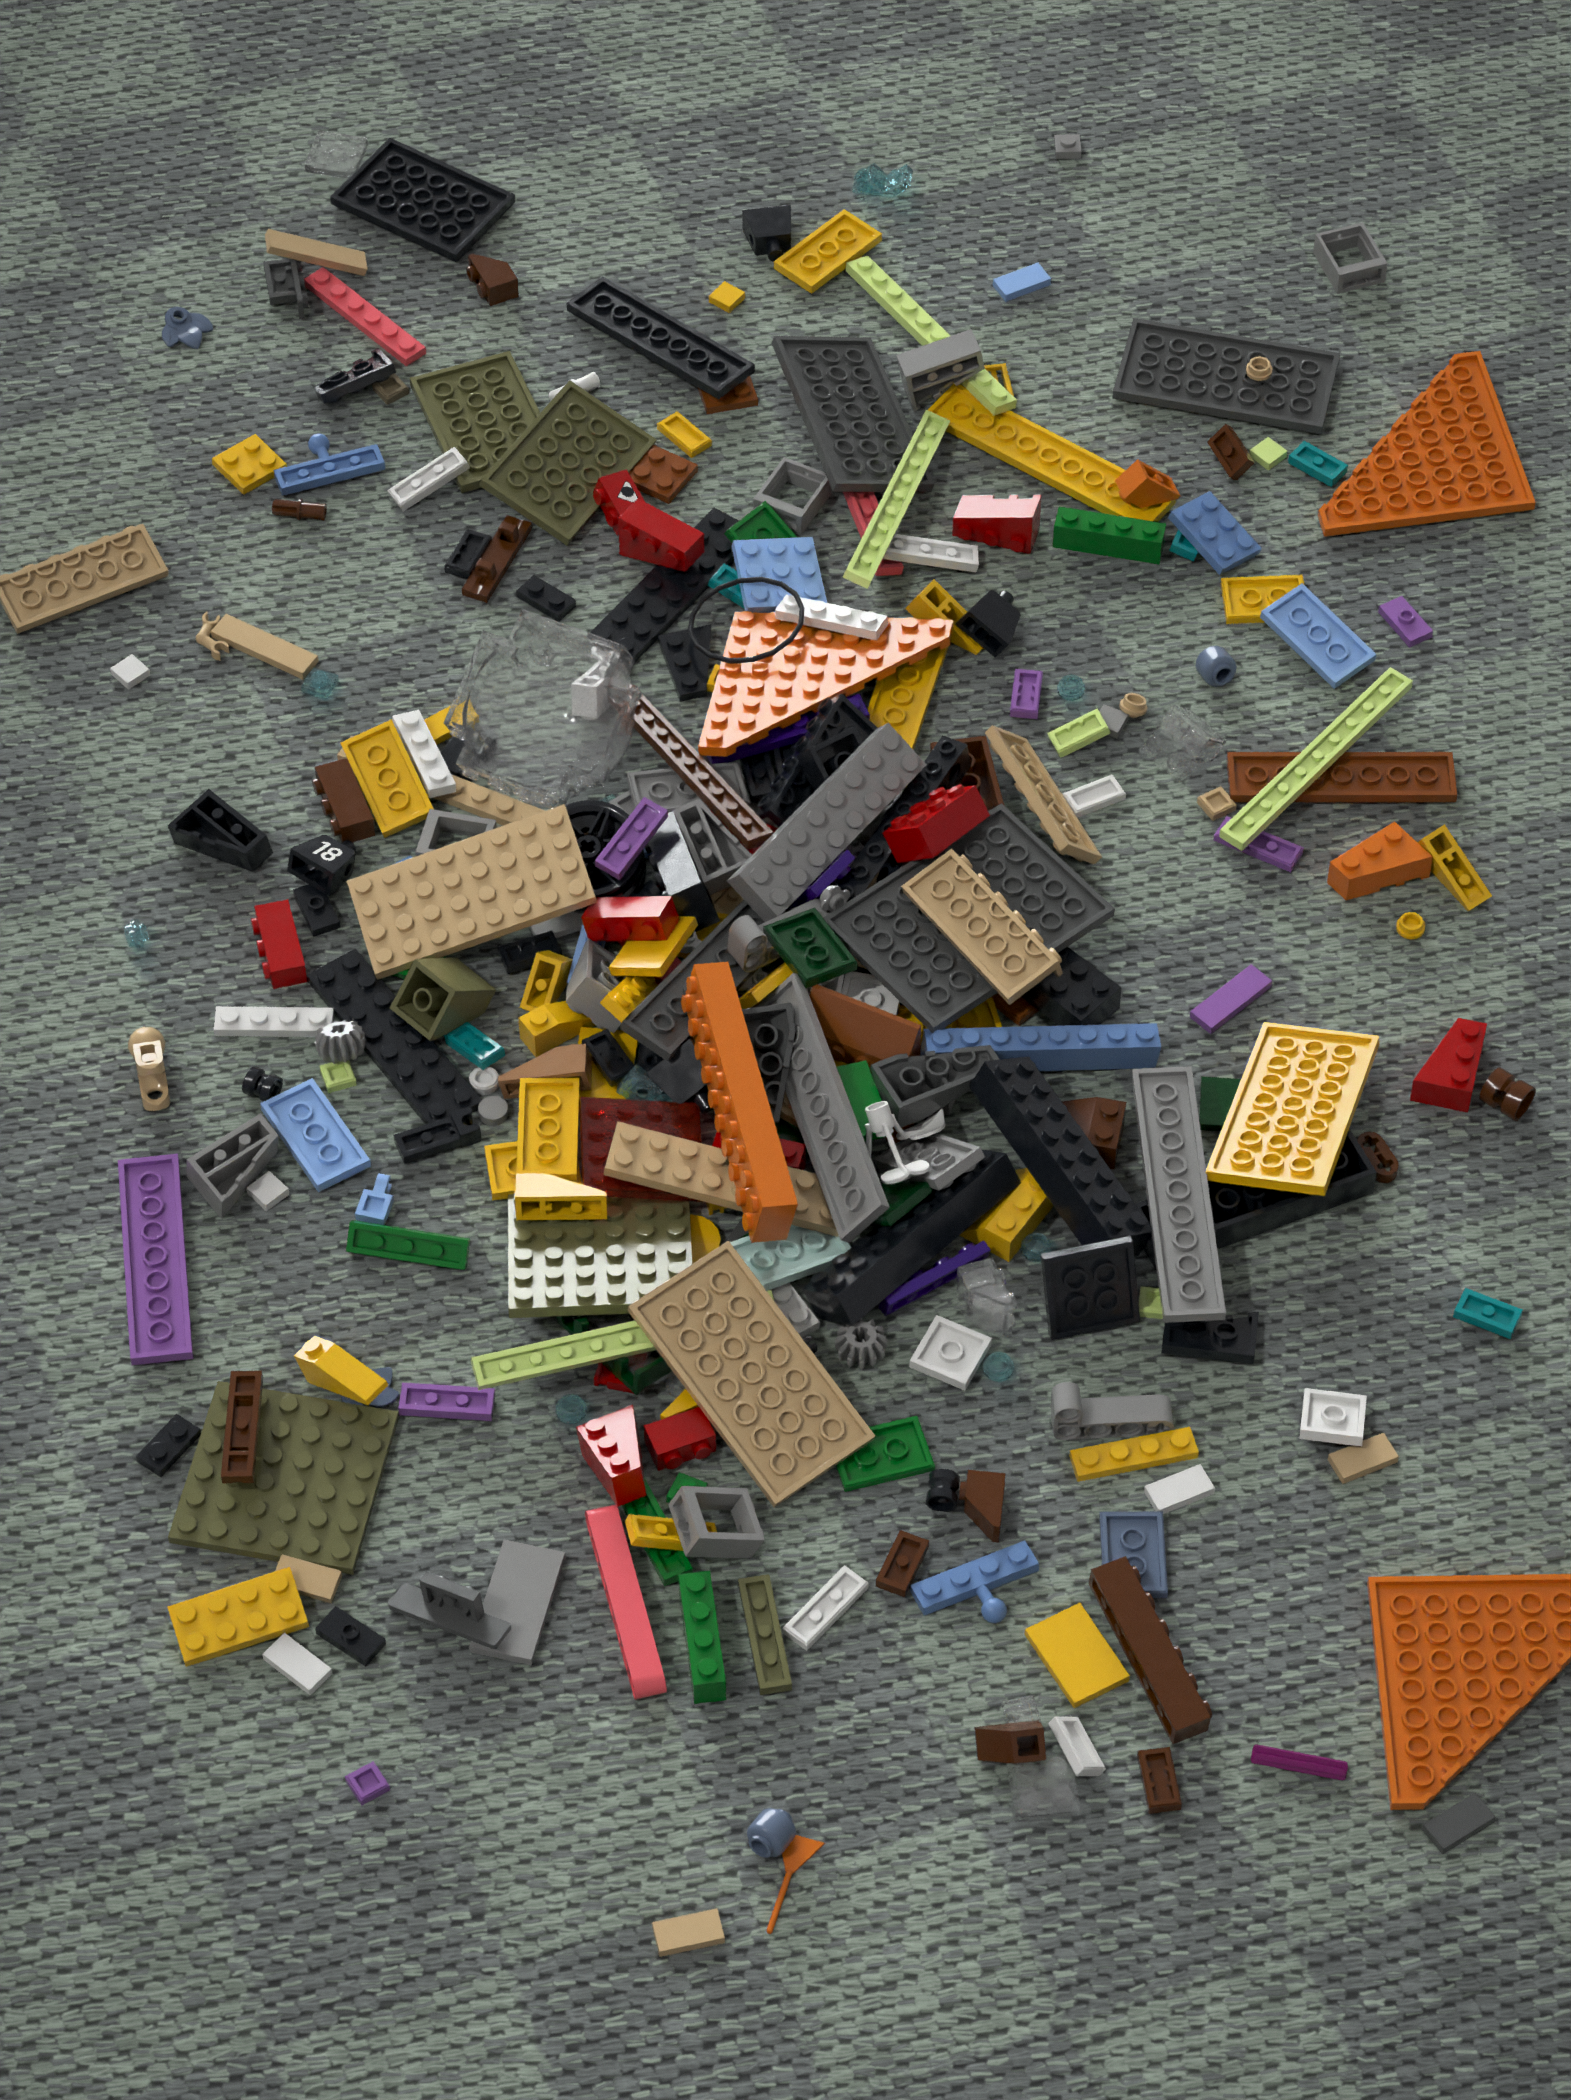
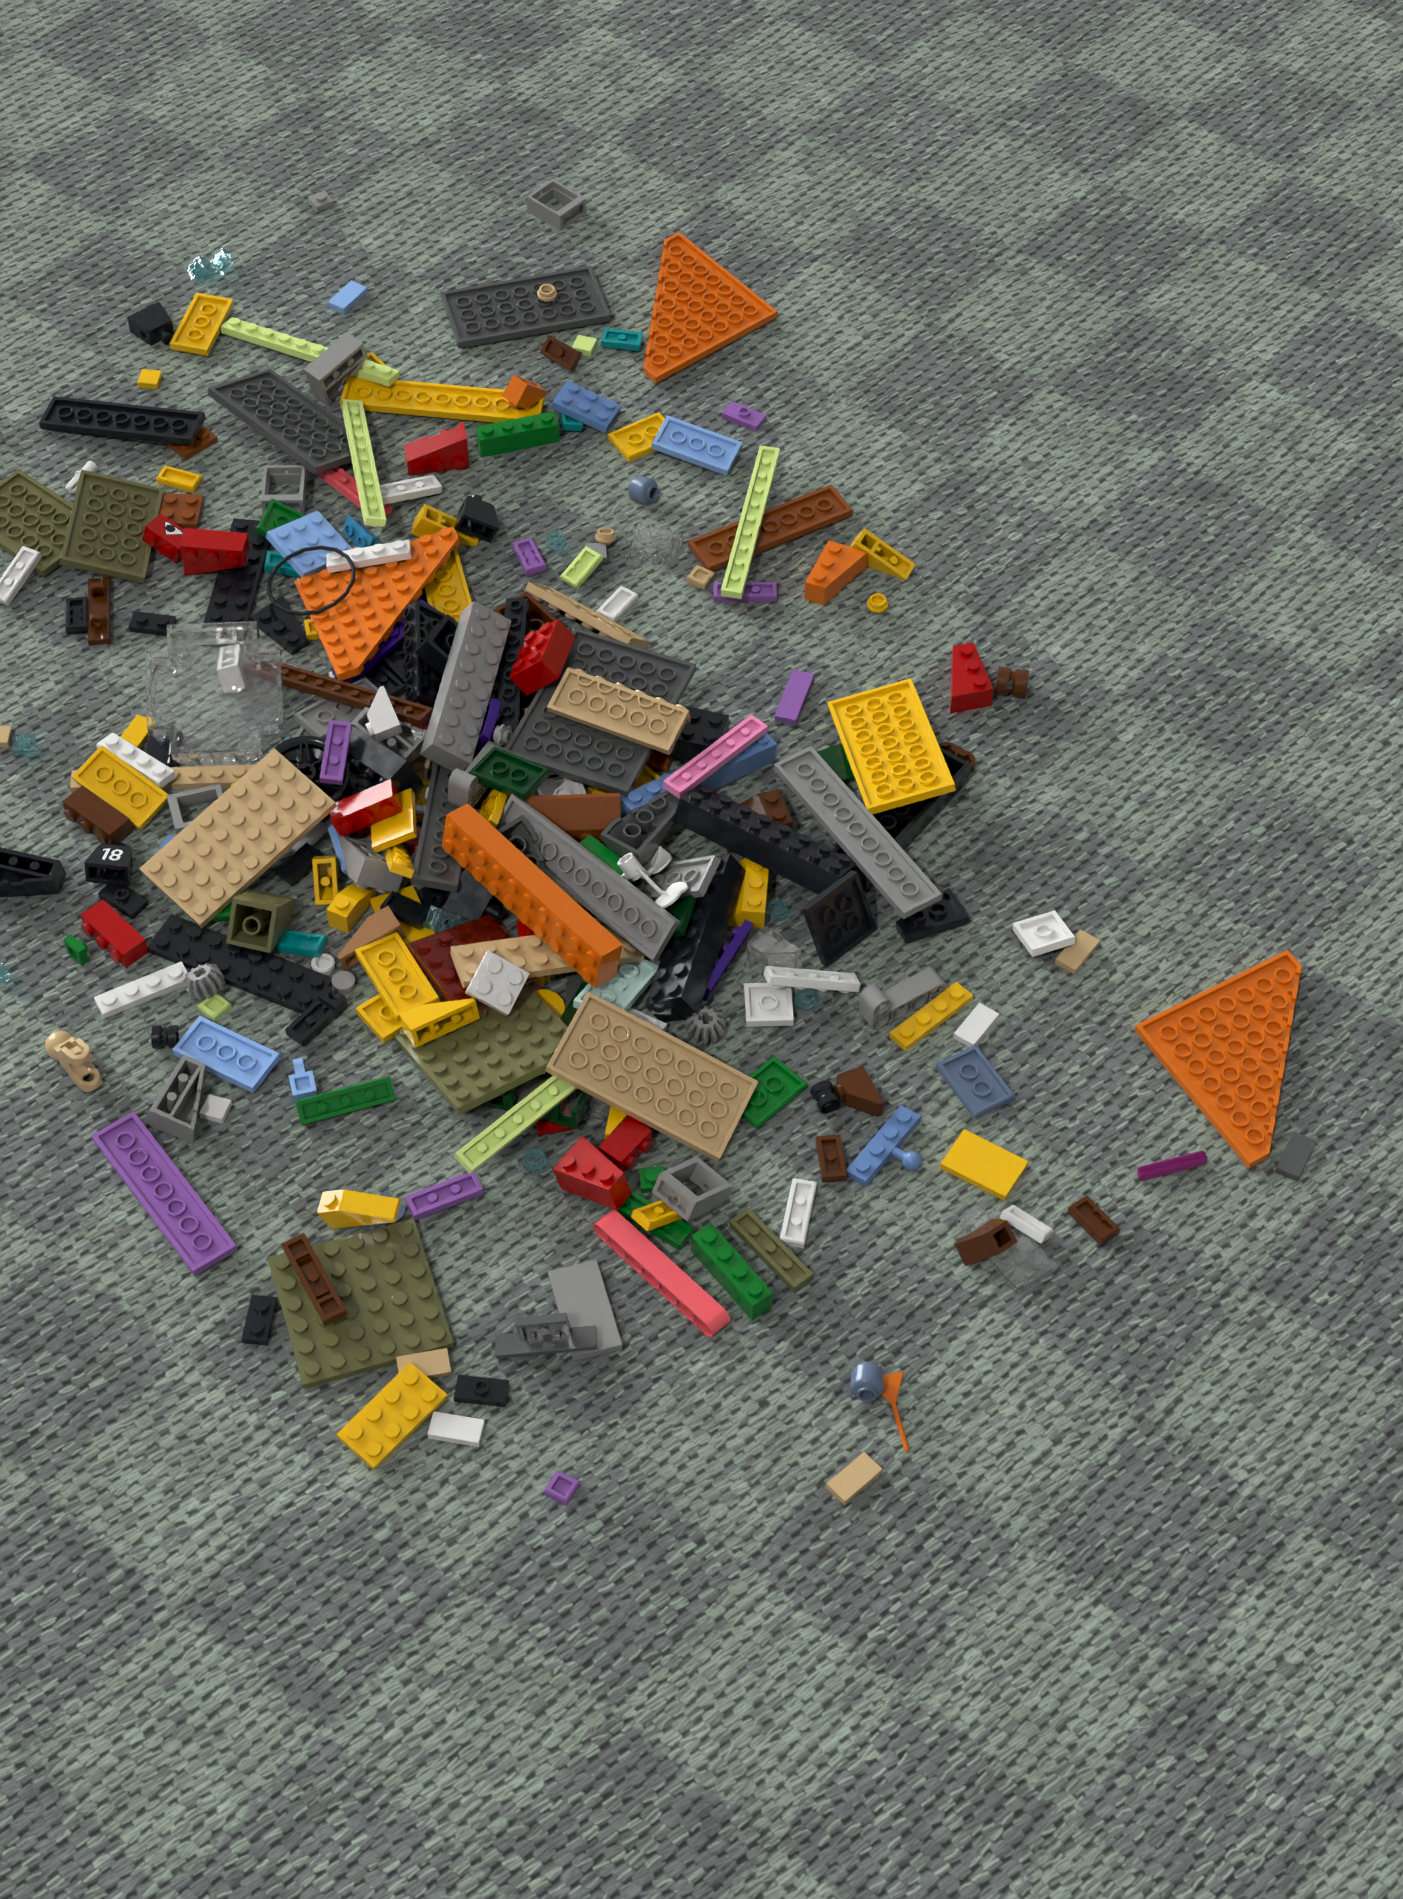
camera: 30 degrees left, 0 degrees up
reddish brown brick [1089,1556,1212,1744] -> none
yellowish green tile [1139,1286,1163,1319] -> none
teal plate [1453,1288,1523,1339] -> none
none -> green plate [64,935,89,966]
none -> dark azure hinge [343,515,381,548]
none -> white slope [365,686,402,742]
none -> white plate [465,950,530,1016]
none -> bright pink plate [663,715,768,799]
none -> white plate [764,966,860,993]

